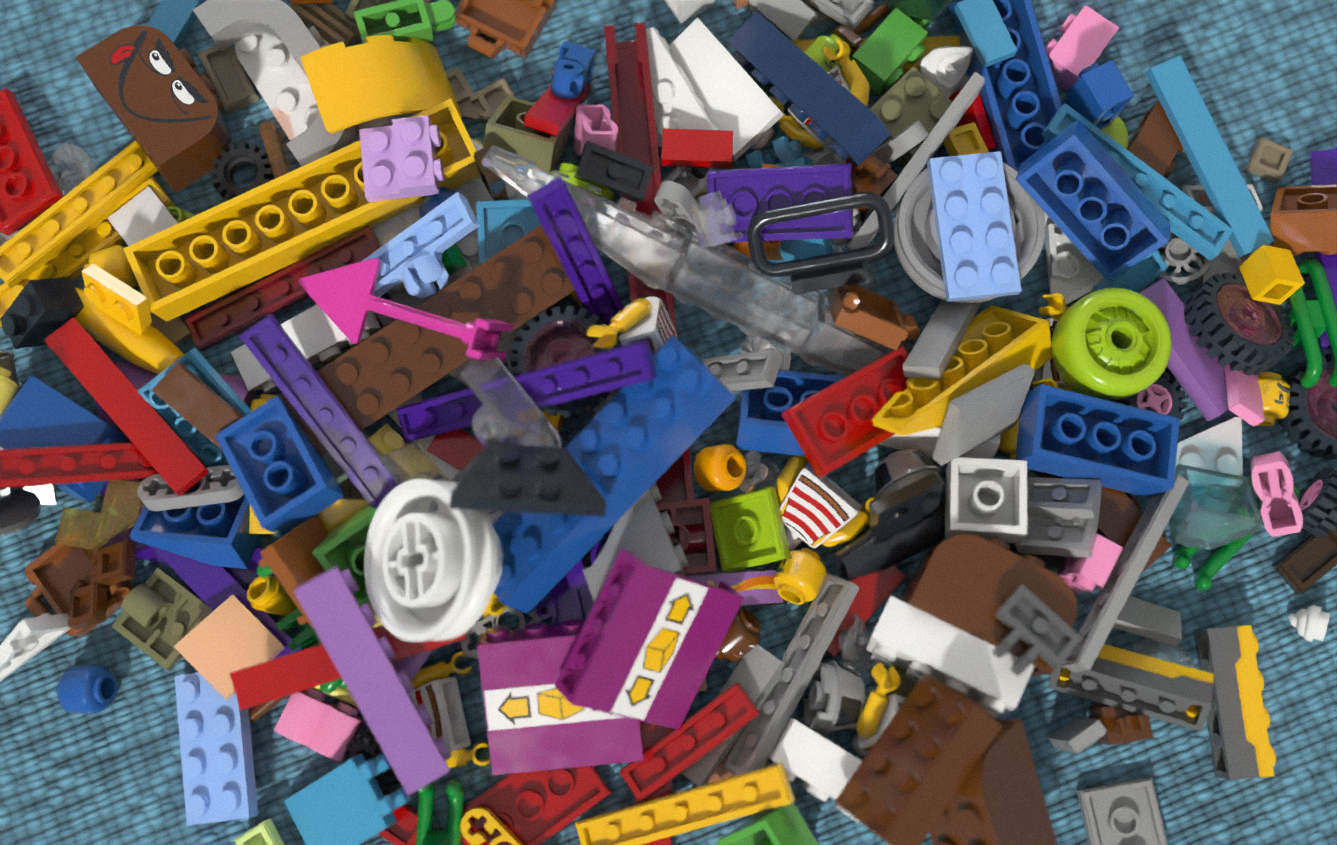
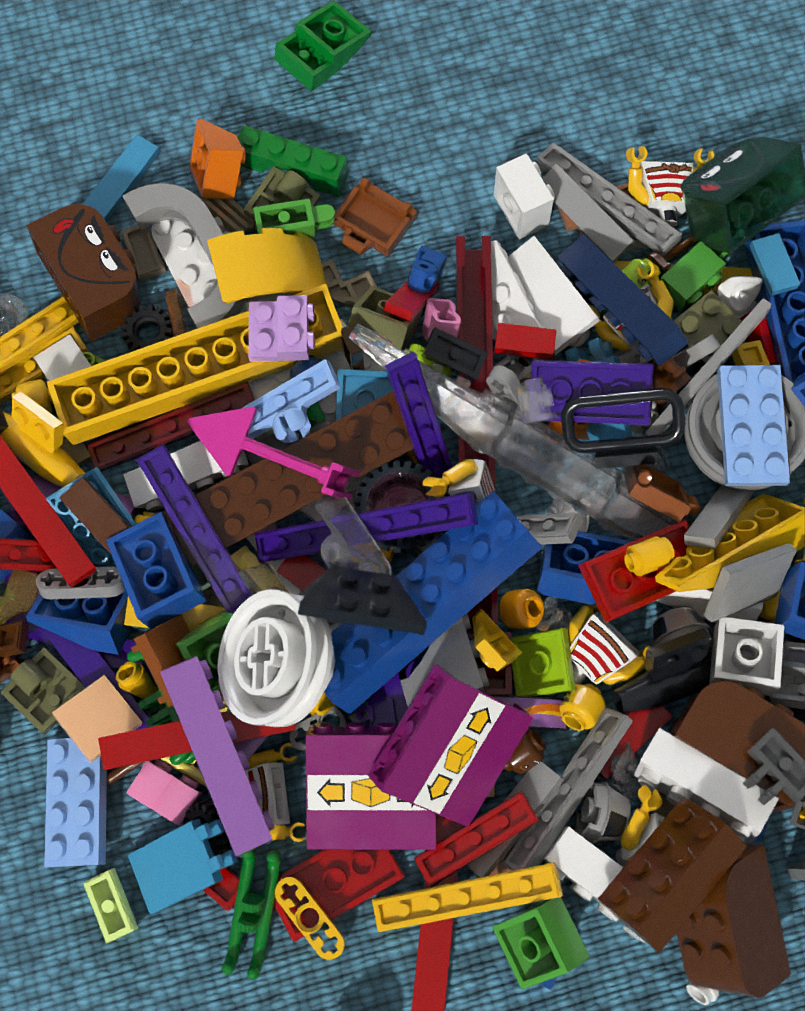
camera: 10 degrees right, 5 degrees down
none -> yellow wing [472,609,522,672]
none -> yellow brick [624,537,675,576]

